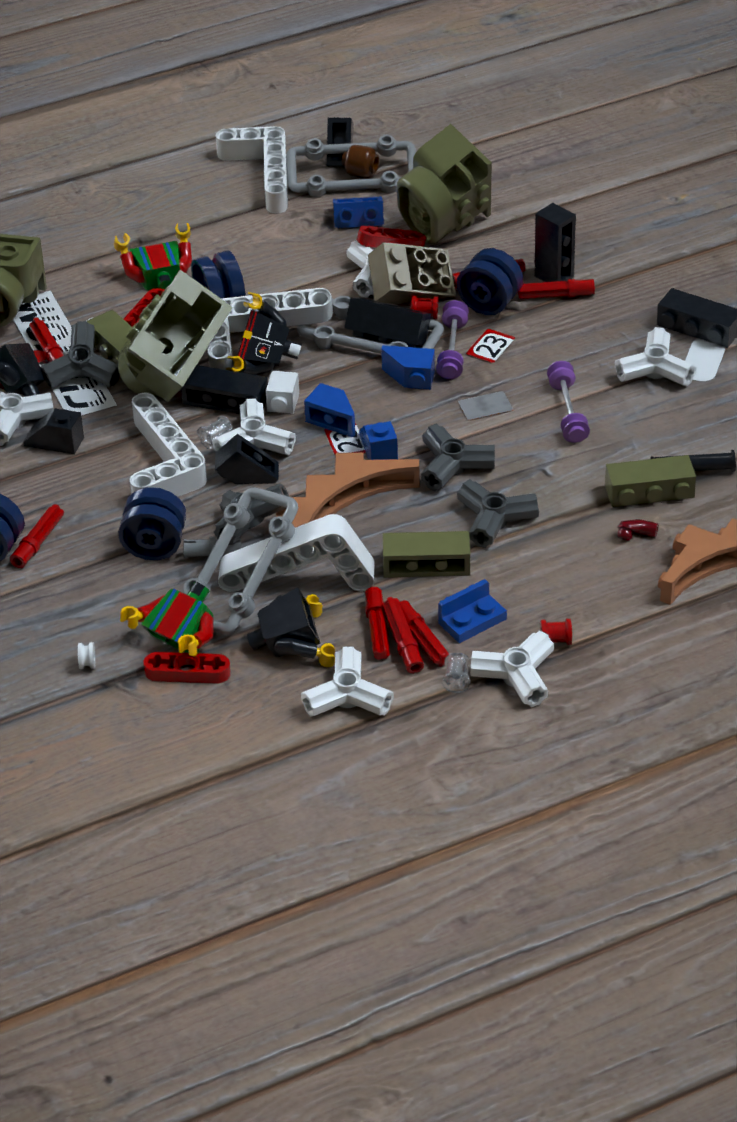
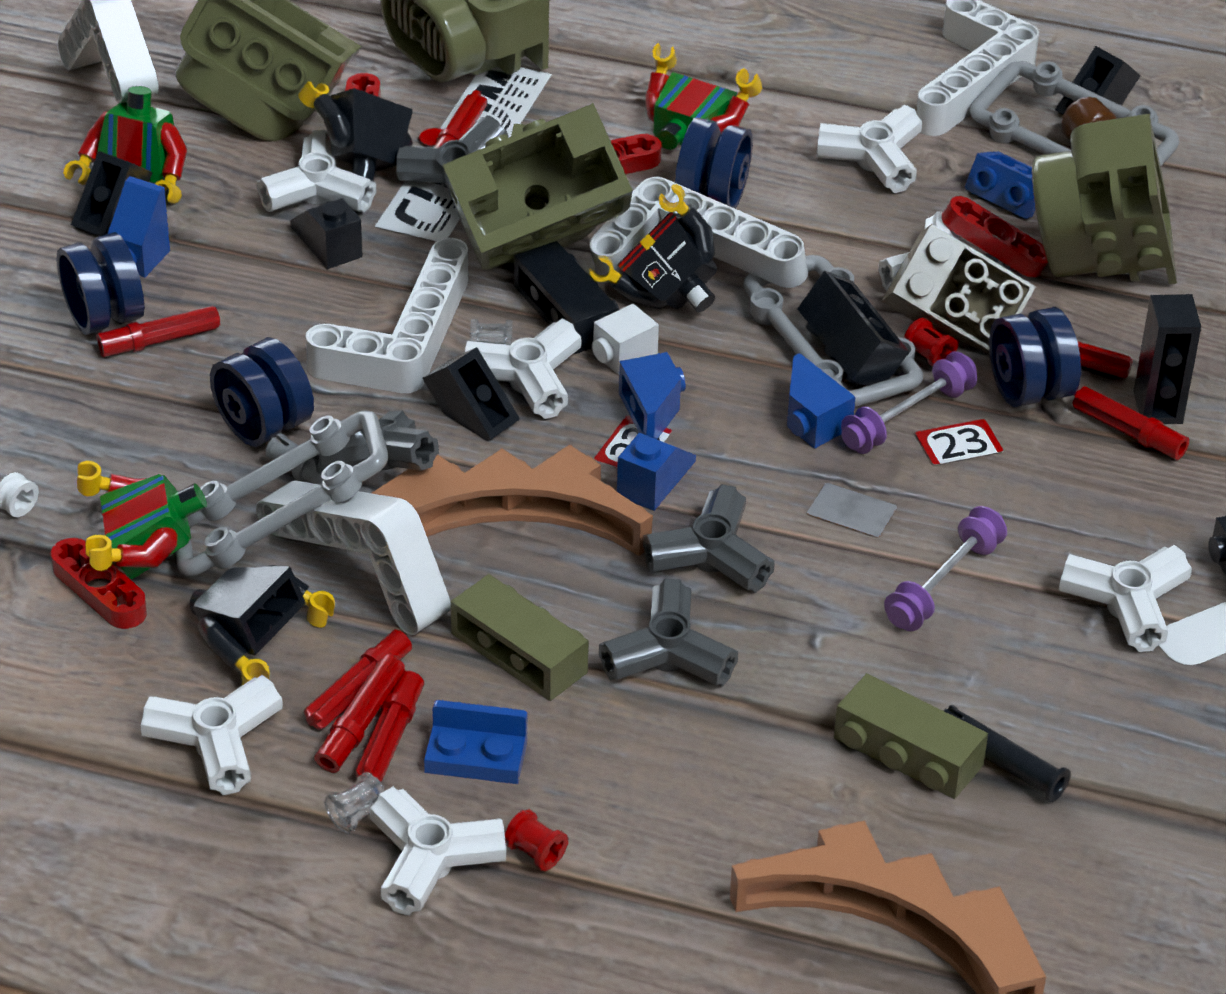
camera: 40 degrees right, 0 degrees up
dark red arm [617,519,659,541] -> none
none -> white piece [817,105,922,193]

